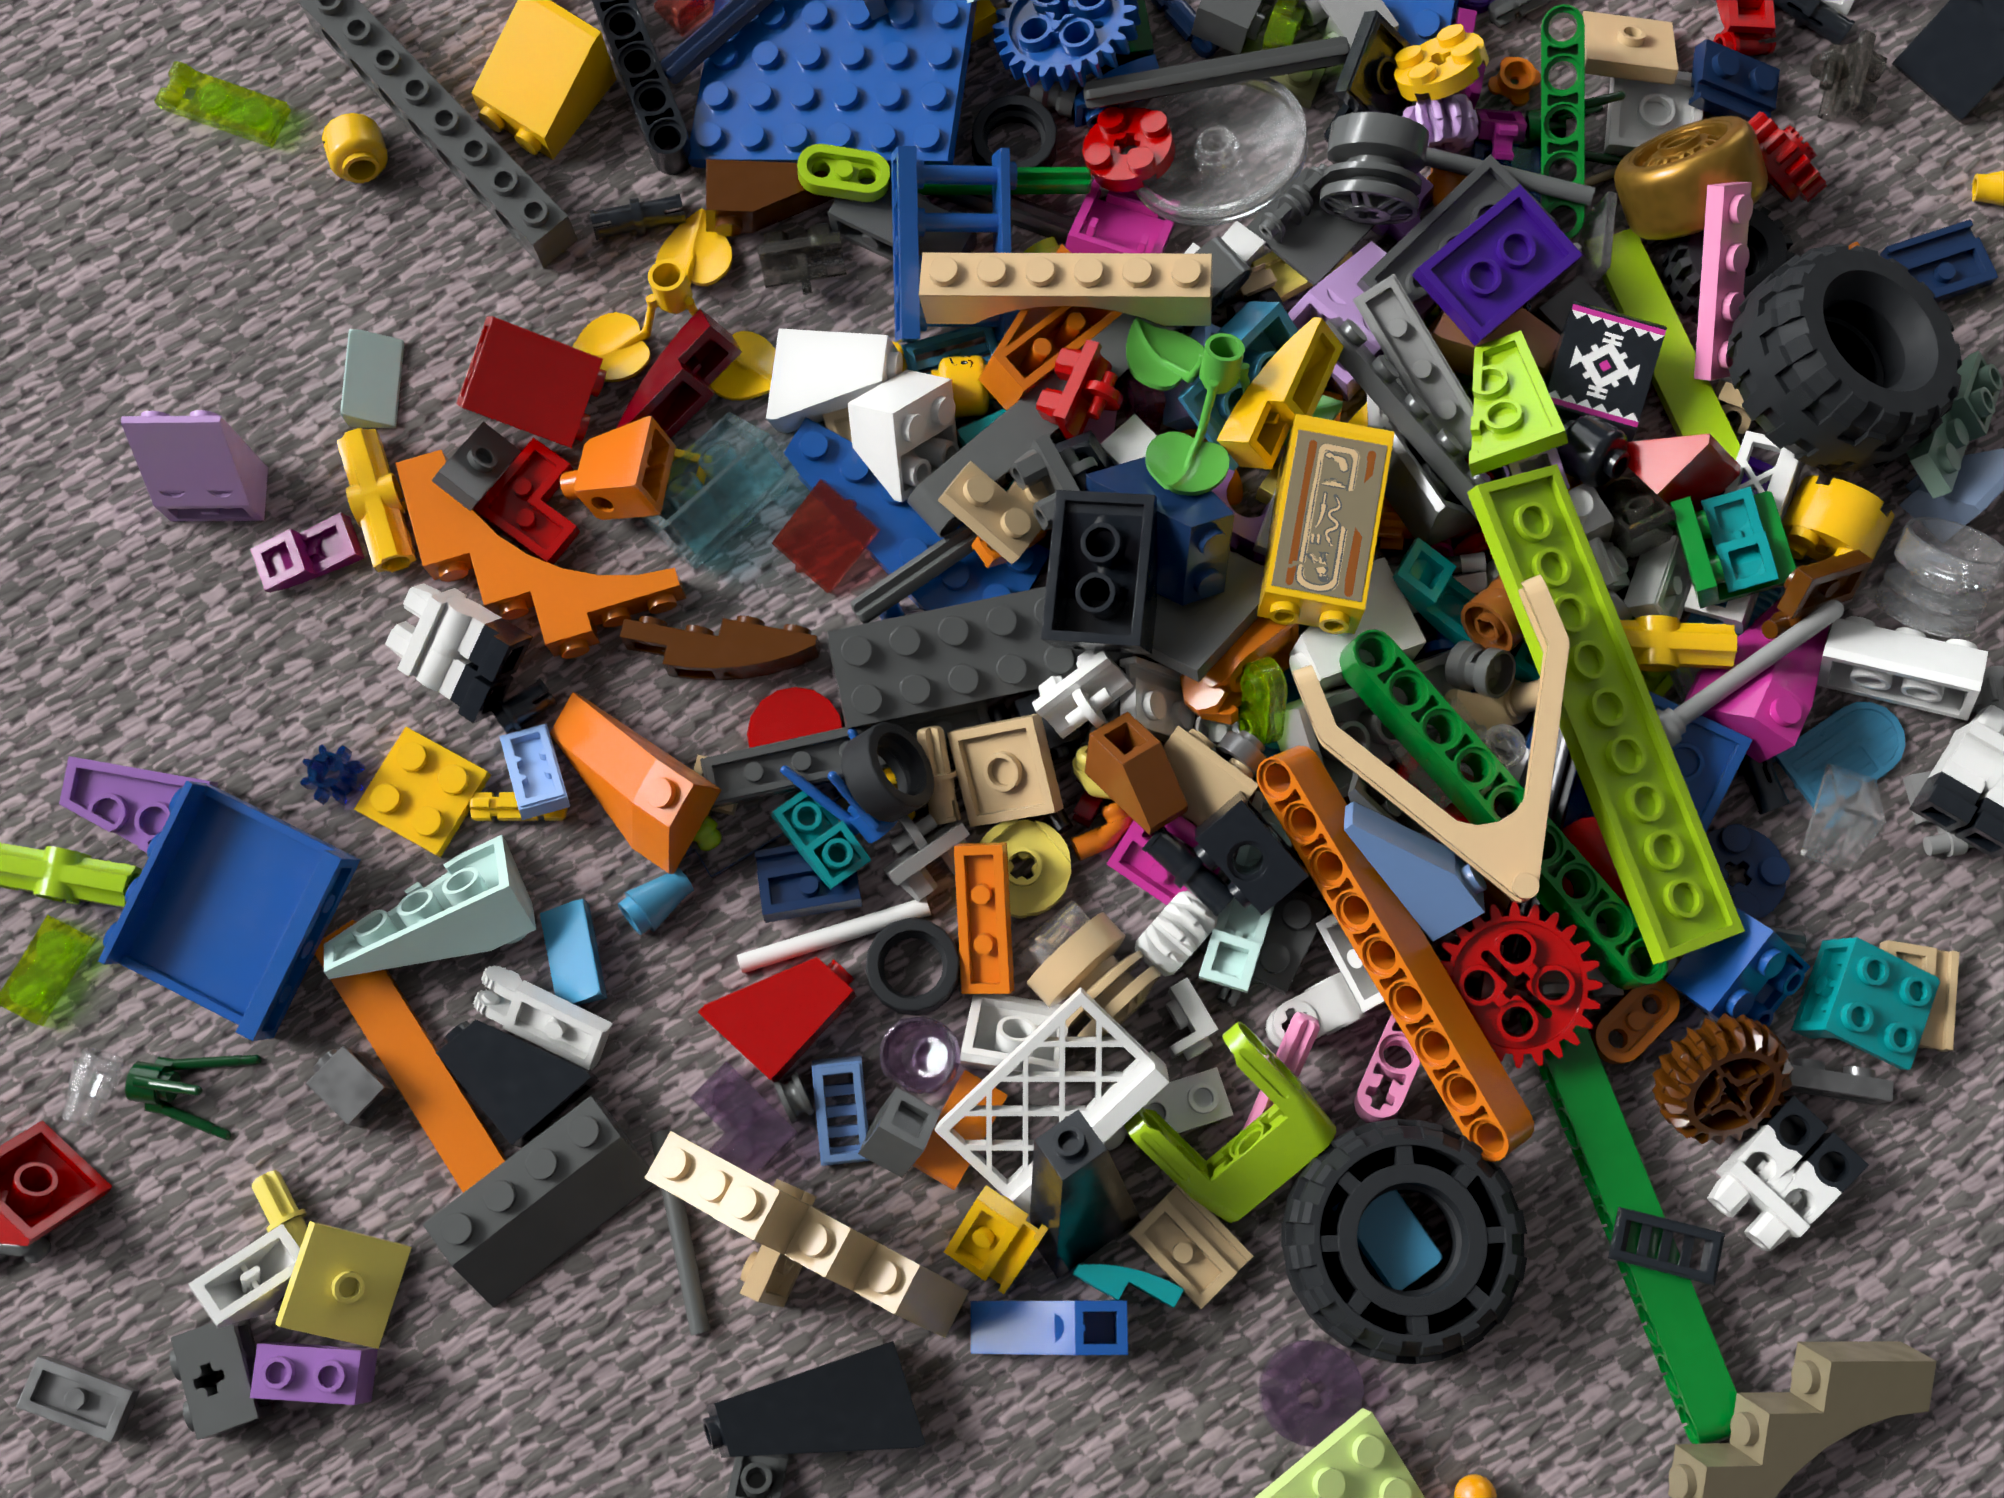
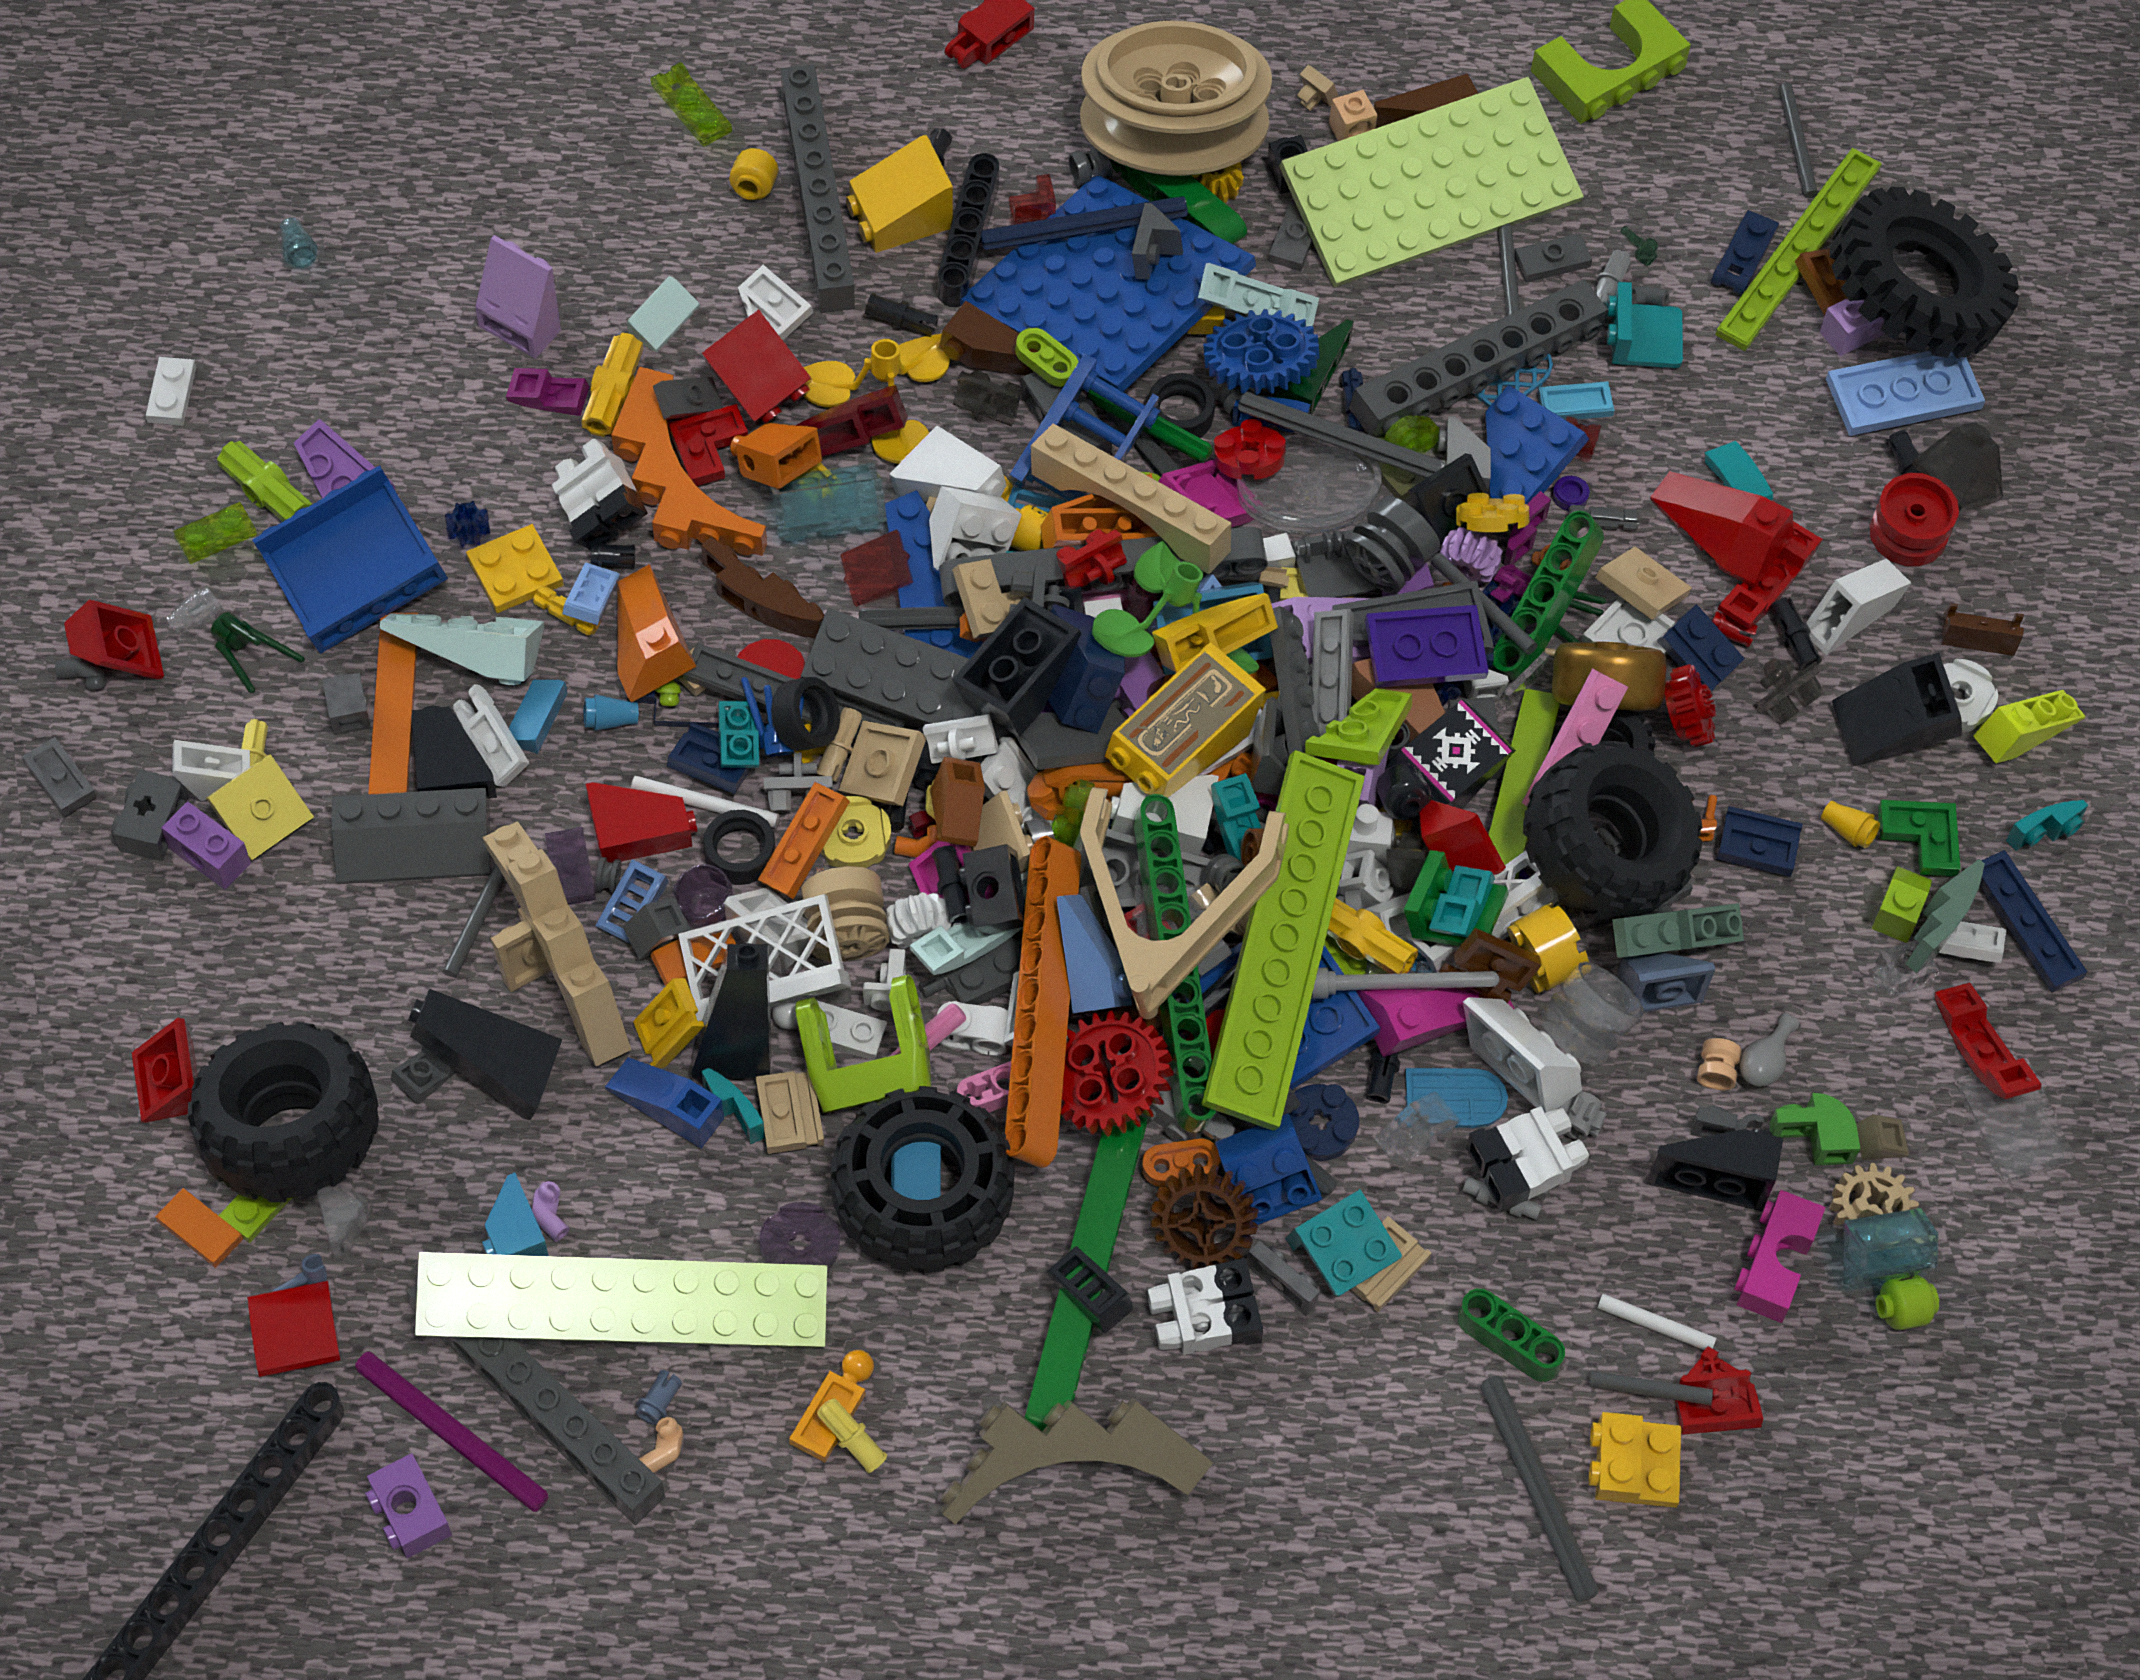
camera: 30 degrees right, 15 degrees down
none -> white wing [738,265,813,340]

